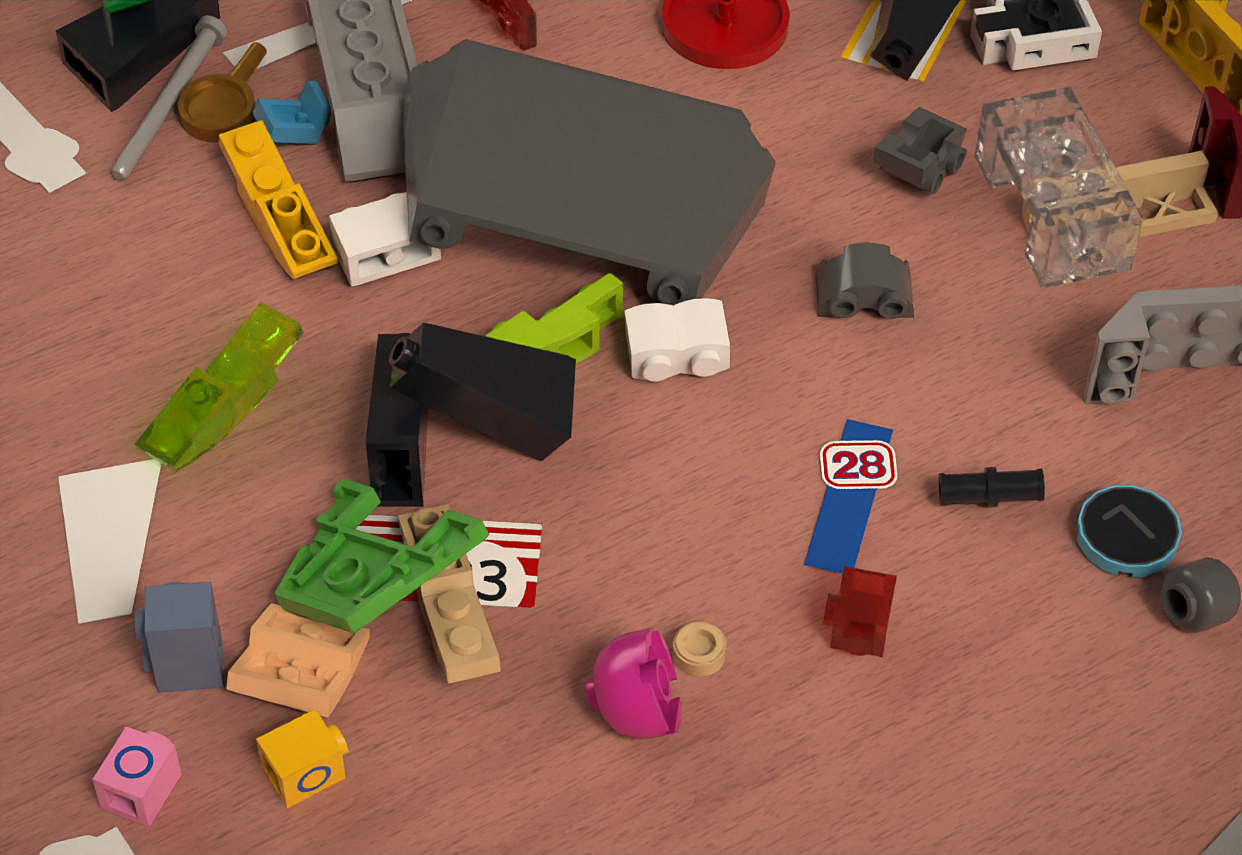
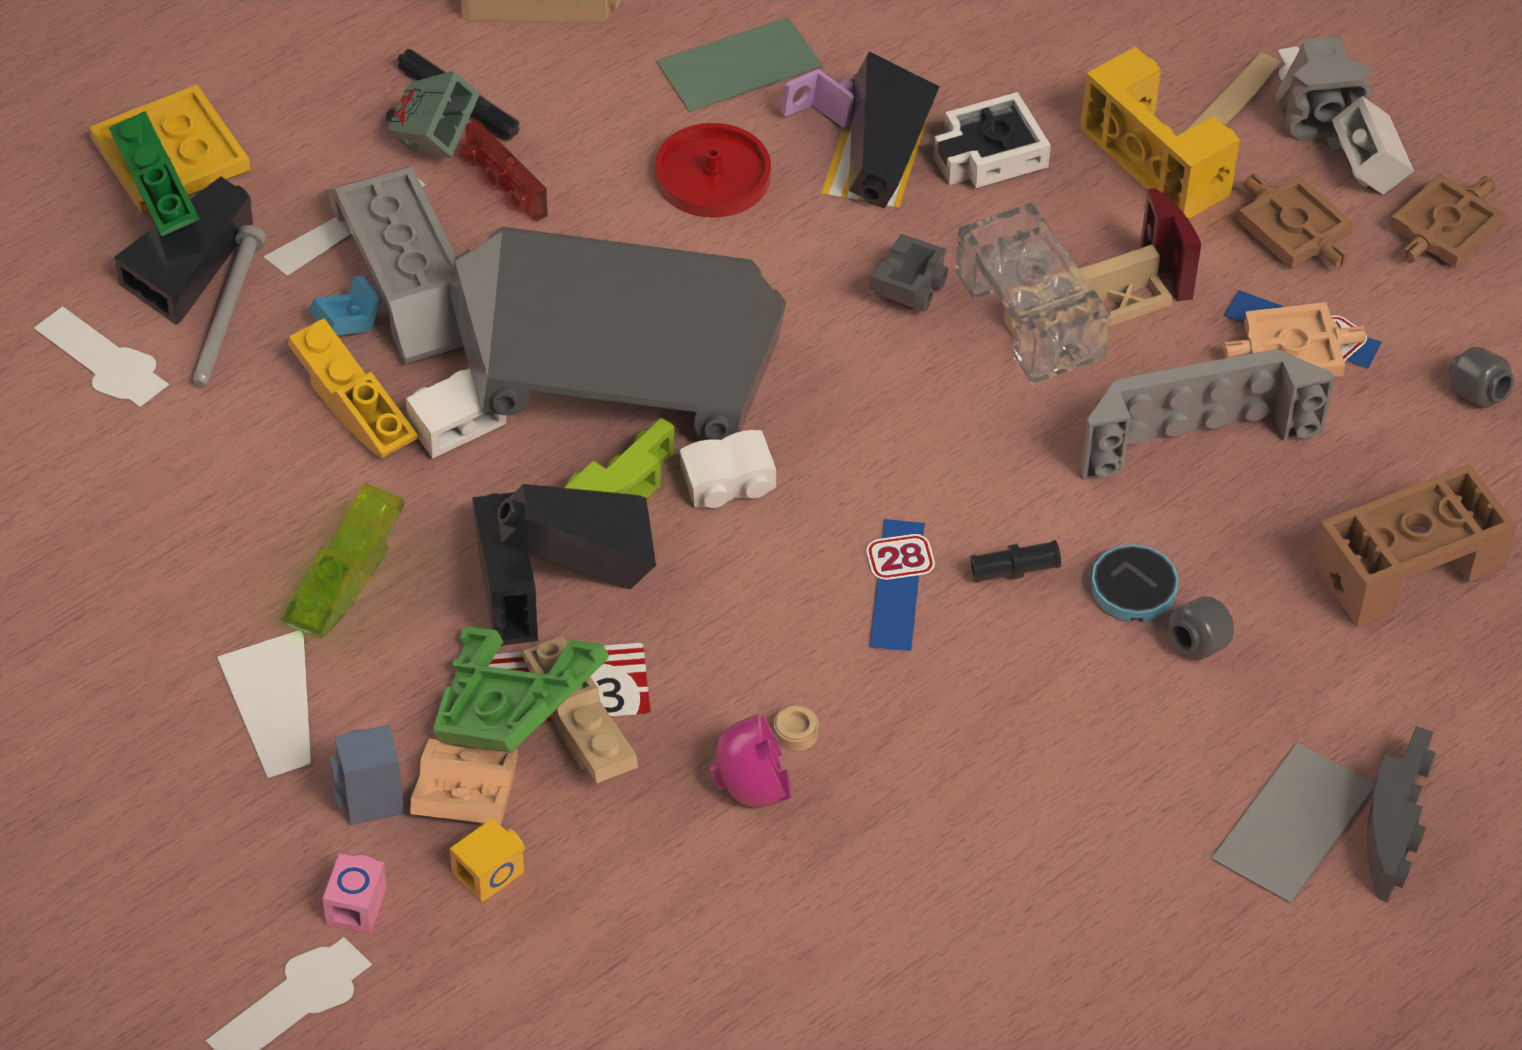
camera: 10 degrees left, 0 degrees up
pearl gold piece [177,42,267,143] -> none
dark grey cylinder [816,242,914,319] -> none
clear red brick [823,566,897,657] -> none

